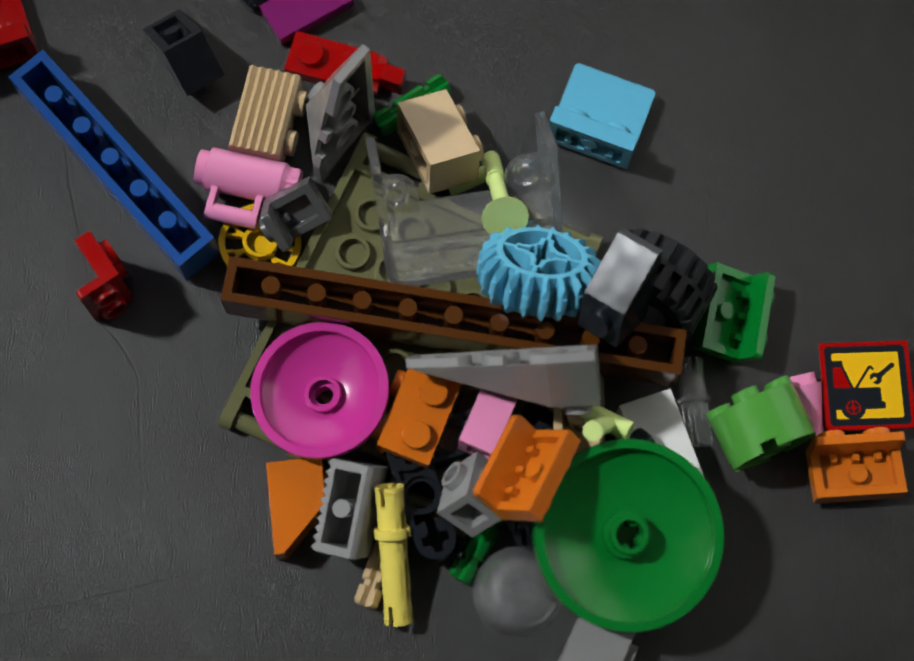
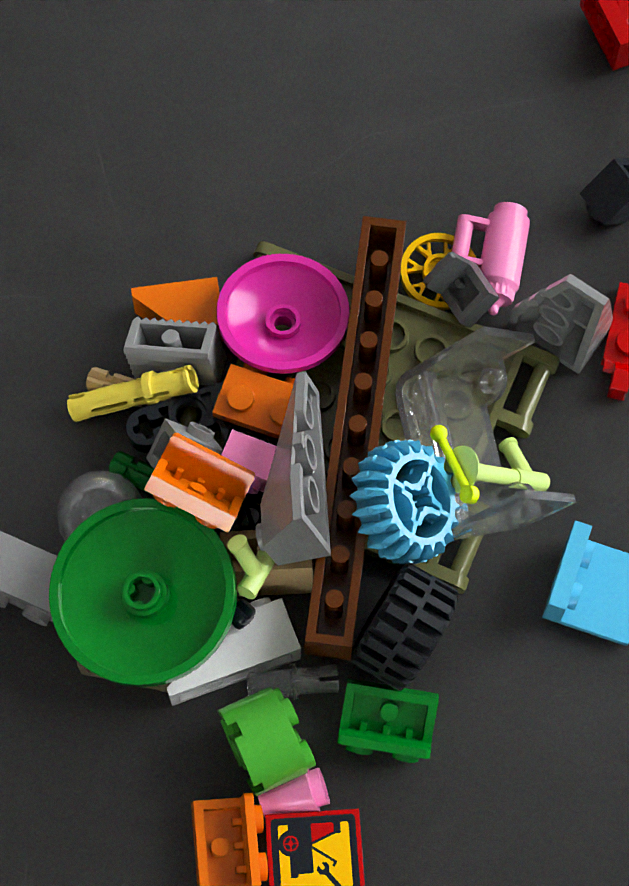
camera: 90 degrees right, 5 degrees down
blue brick [9,50,220,282] -> none
red bracket [74,230,134,322] -> none
tan brick [228,65,308,162] -> none
green axle [373,74,451,136] -> none
tan brick [397,89,484,194] -> none
slope [577,228,663,347] -> none
none -> neon yellow hinge [430,425,479,504]

